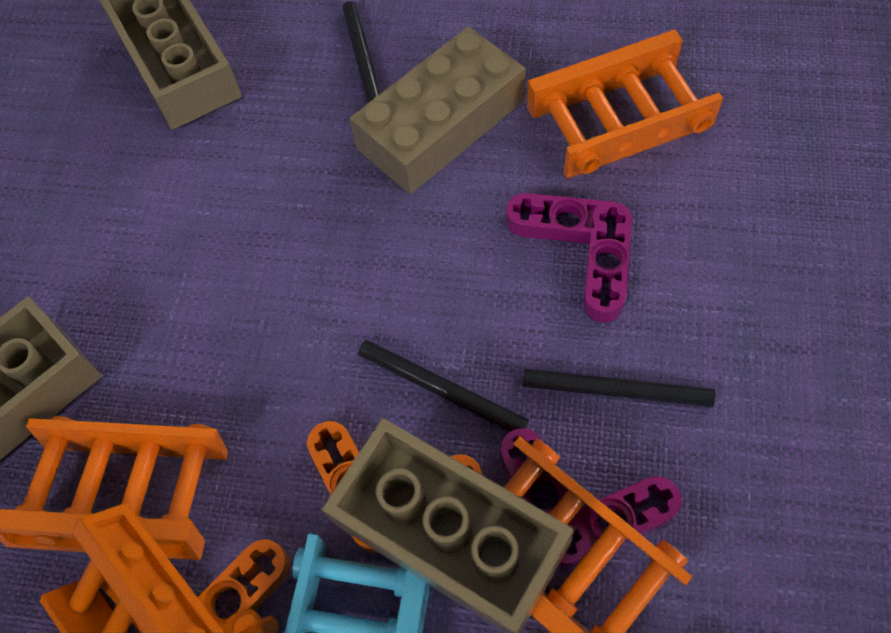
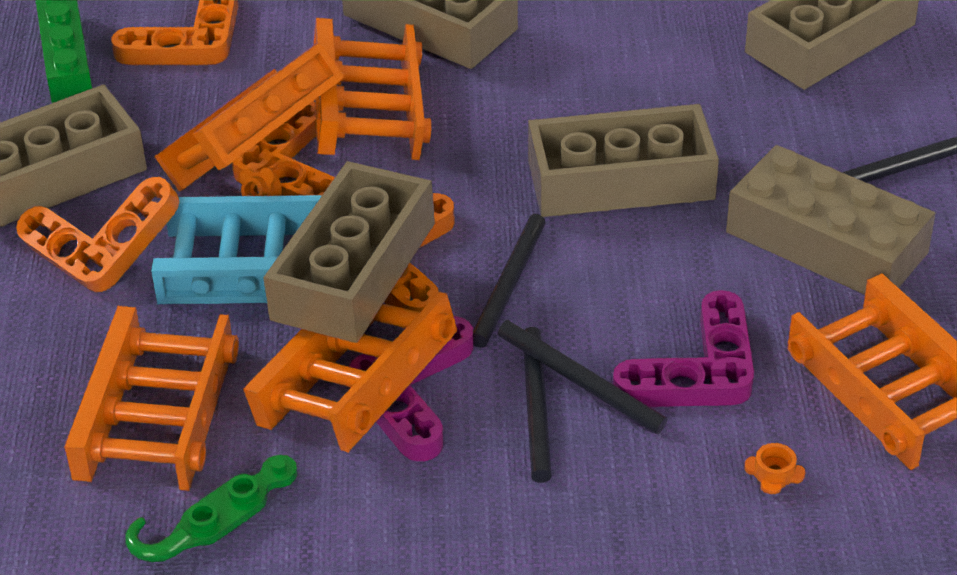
camera: 75 degrees right, 20 degrees down
none -> black bar [498,320,668,434]
none -> dark tan brick [528,104,719,217]
none -> orange plate [744,443,805,494]

